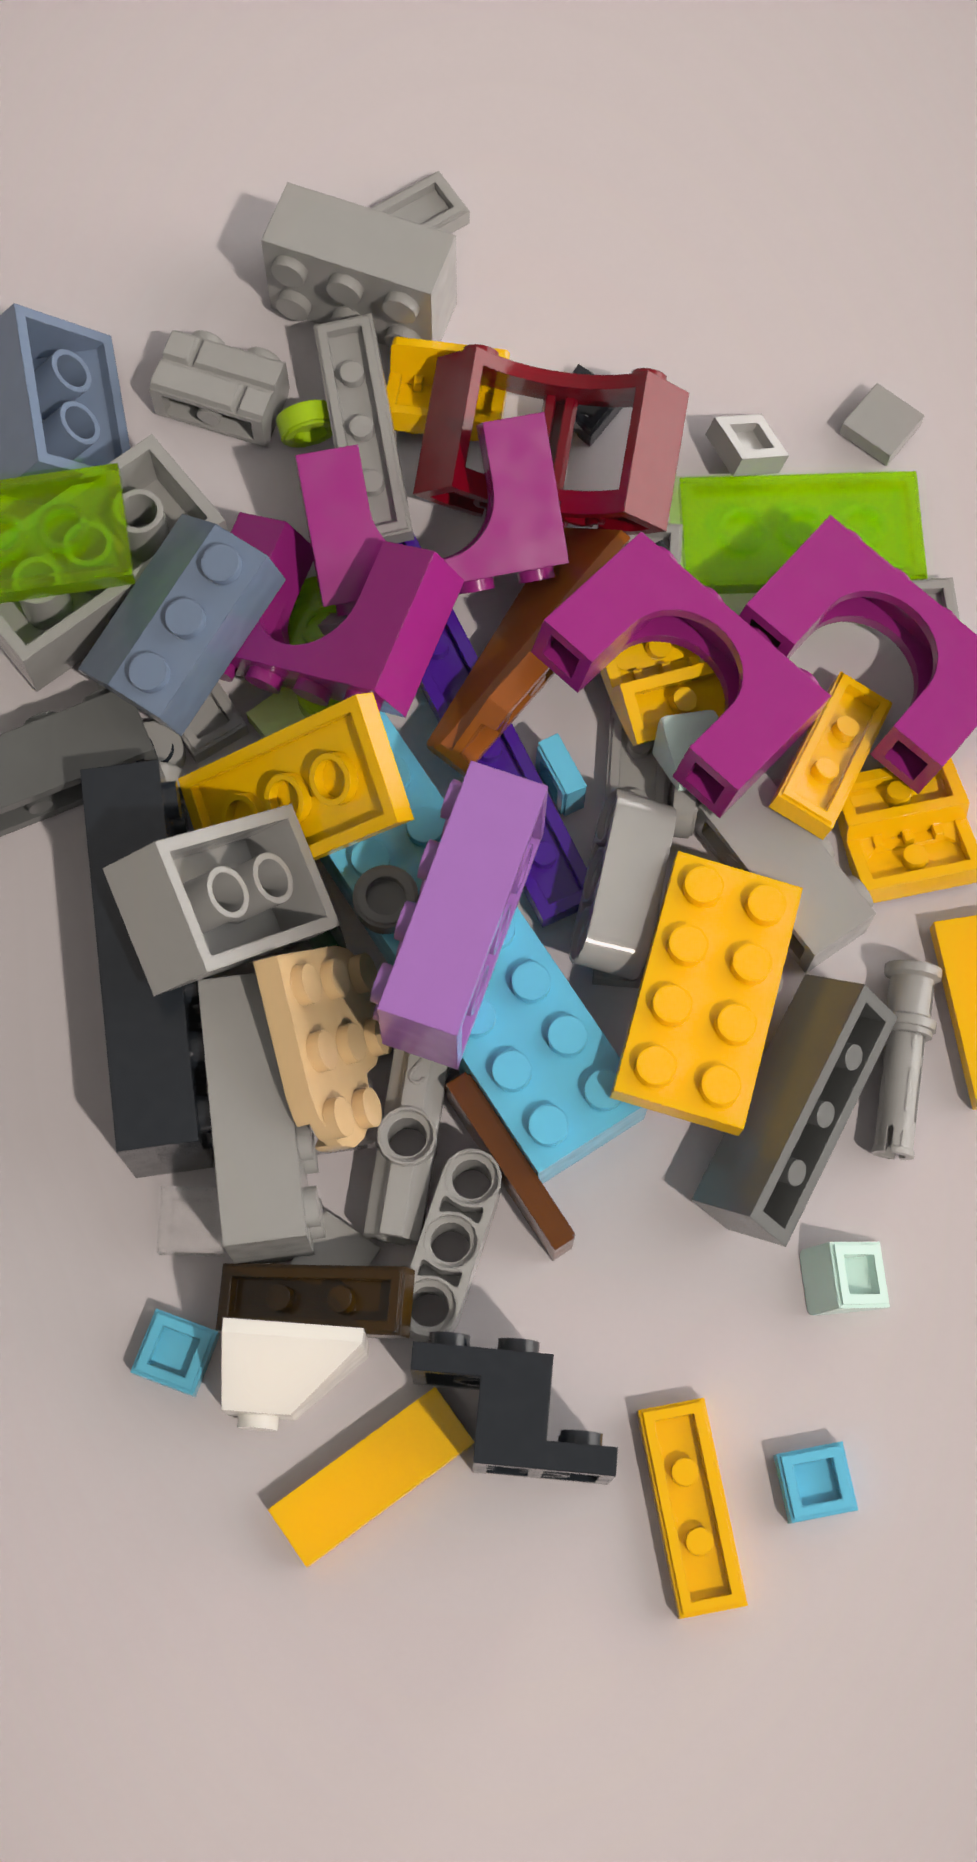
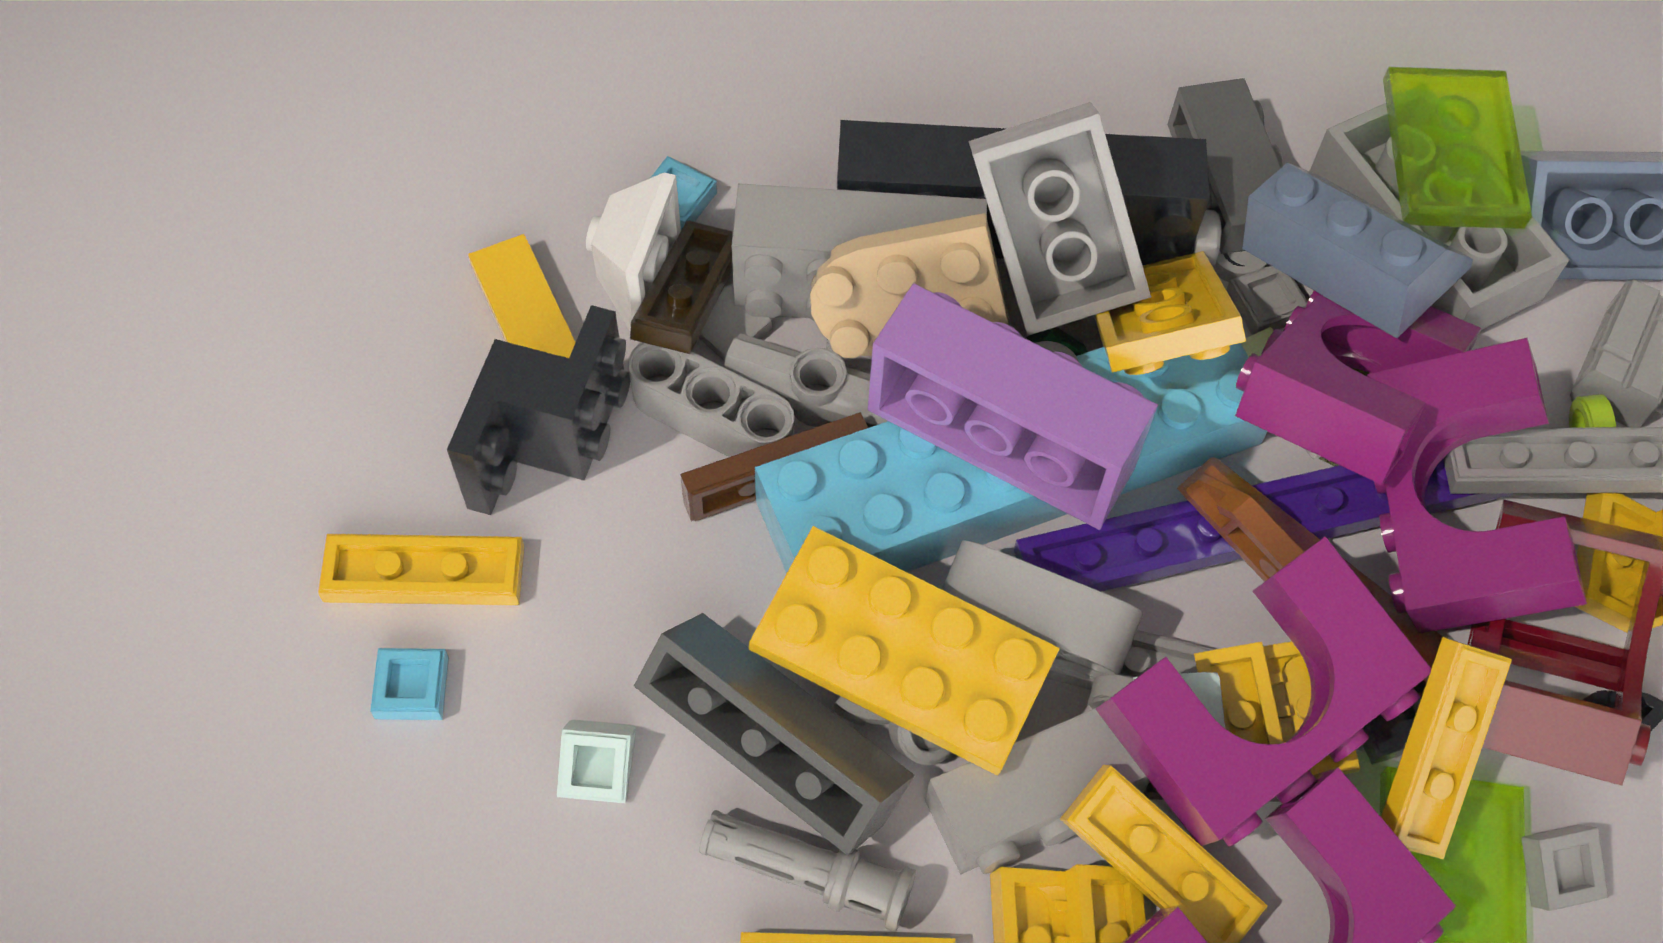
camera: 100 degrees right, 10 degrees down
medium azure tile [535,733,587,817] -> none
none -> yellow tile [1381,637,1512,859]

